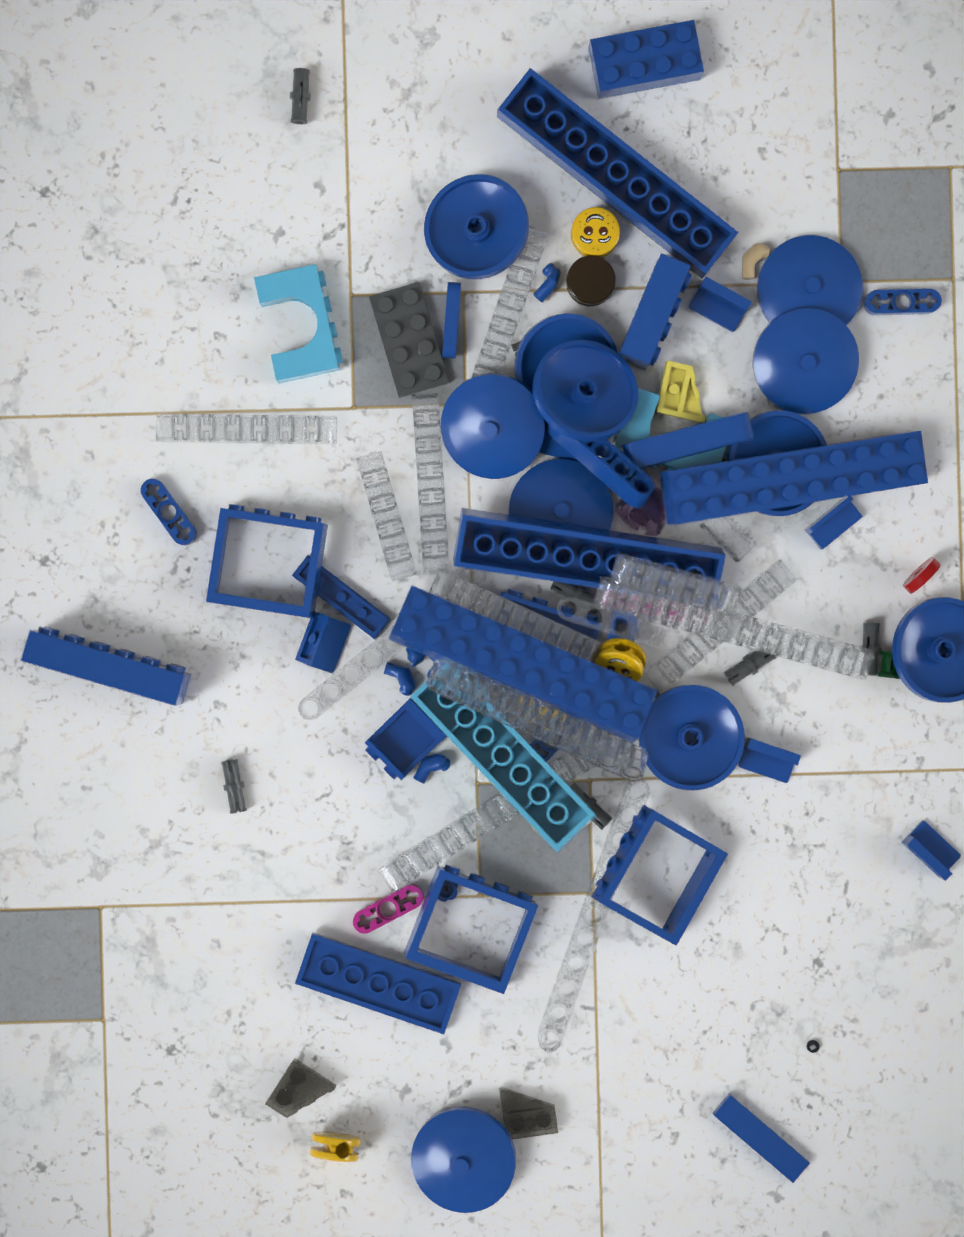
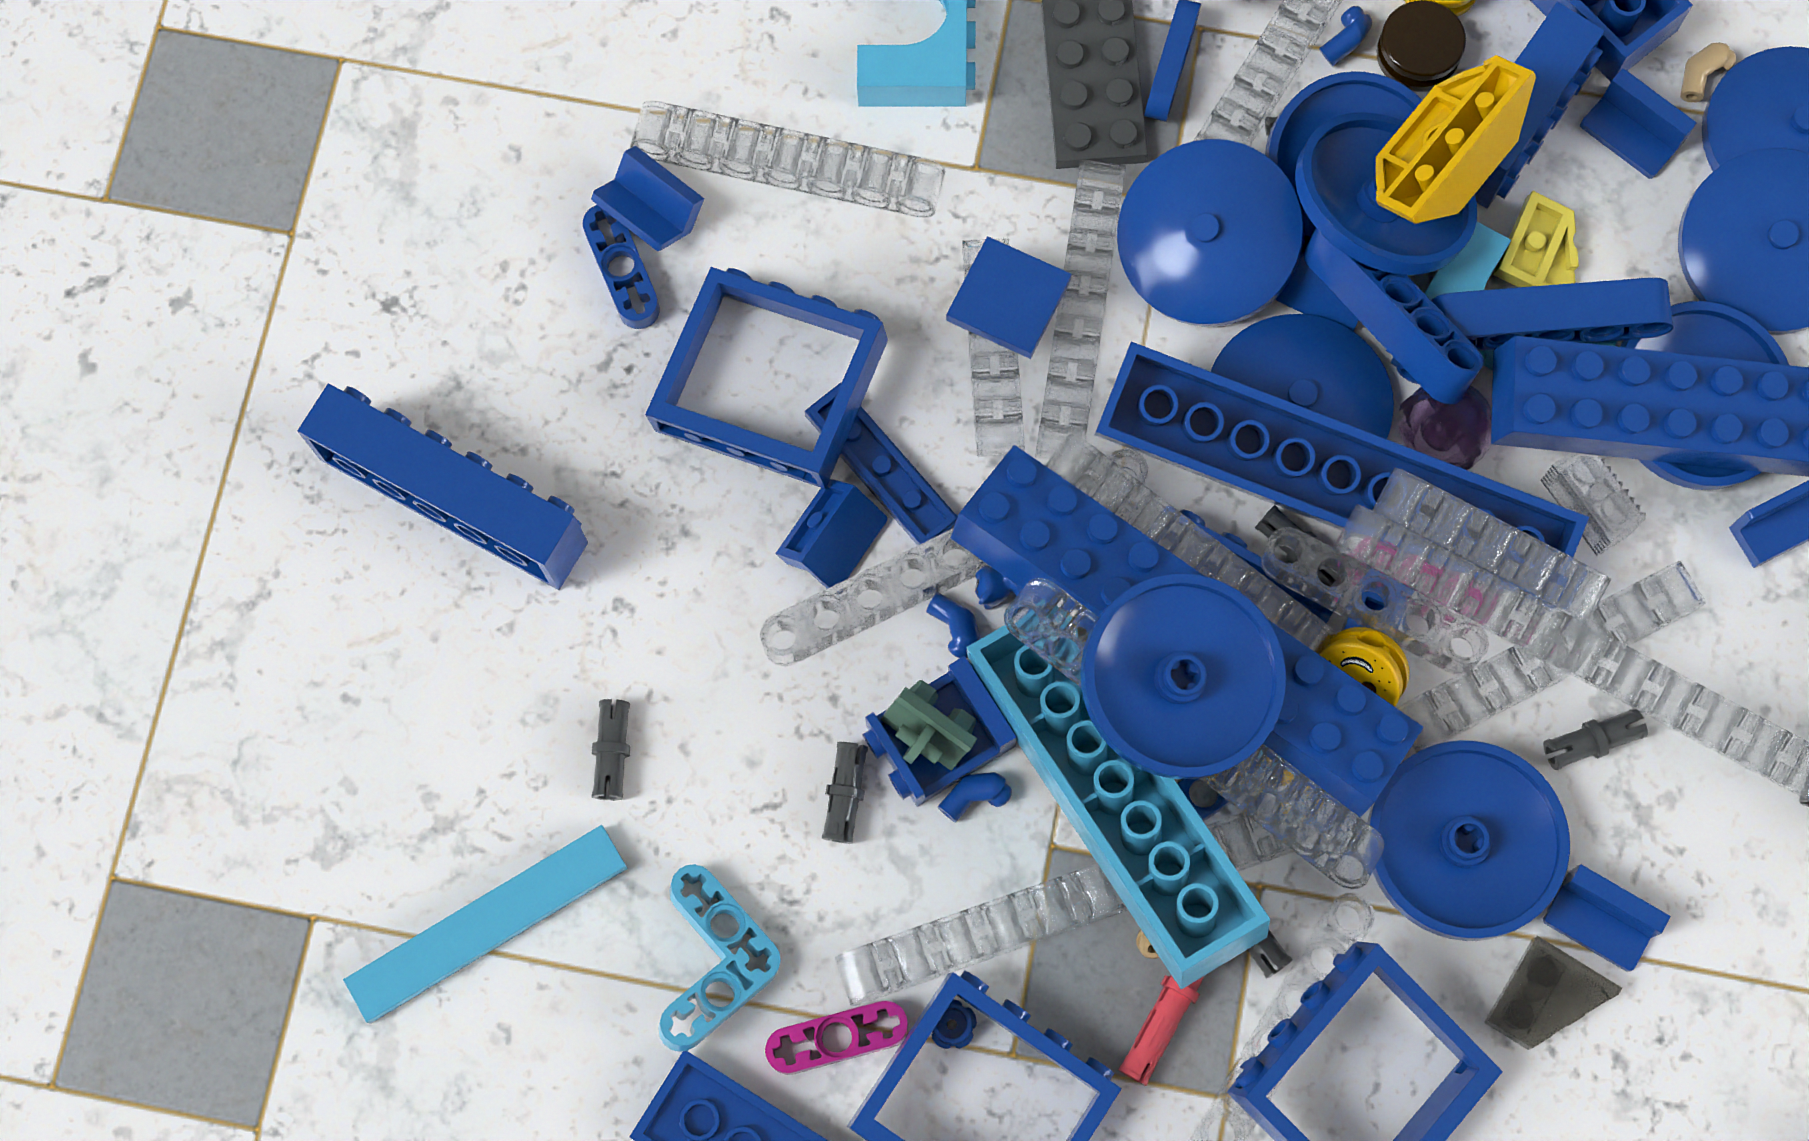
camera: 15 degrees right, 15 degrees down
none -> medium azure tile [343,825,628,1024]
none -> blue panel [591,145,705,251]
none -> medium azure beam [658,864,781,1052]
none -> dark grey pin [822,742,868,844]
none -> sand green hips [880,680,977,771]
none -> blue tile [946,236,1072,359]
none -> blue dish [1081,573,1286,779]
none -> coral pin [1118,974,1204,1086]
none -> yellow wedge [1376,55,1536,224]
none -> clear smoke wing [1484,936,1622,1050]

